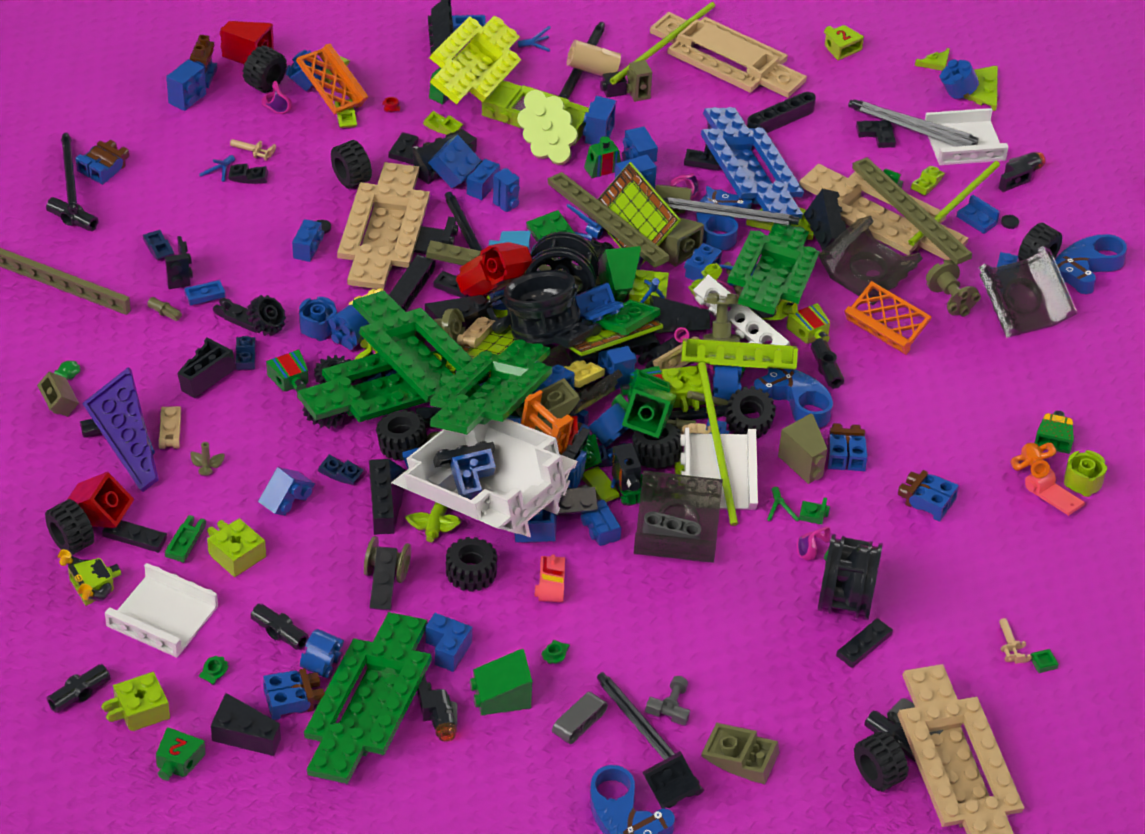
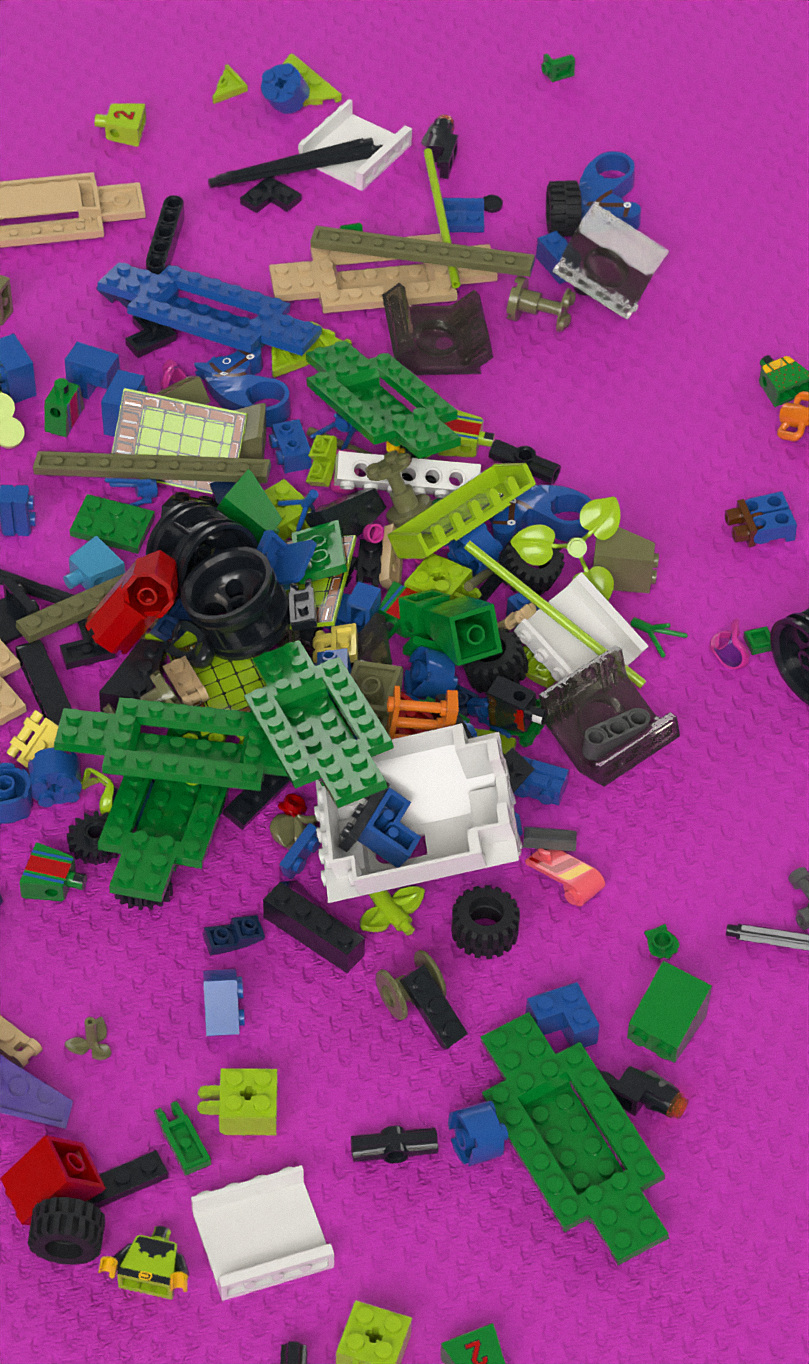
camera: 45 degrees left, 5 degrees up
green animal [199,656,228,685] -> none
black wedge [211,693,281,756] -> none
blue hips [263,668,325,720] -> none
black tyre [376,410,428,460] -> none
dark grey beam [552,691,608,744] -> none
piece [663,197,800,225] -> none
green bracket [799,497,830,525] -> none
black wedge [804,188,849,254] -> none
blue hips [828,423,867,471] -> none
orange fence [844,281,932,355] -> none
lime slope [910,166,945,195] -> none
none -> lime plant [511,496,621,601]
none -> dark grey tile [523,827,577,852]

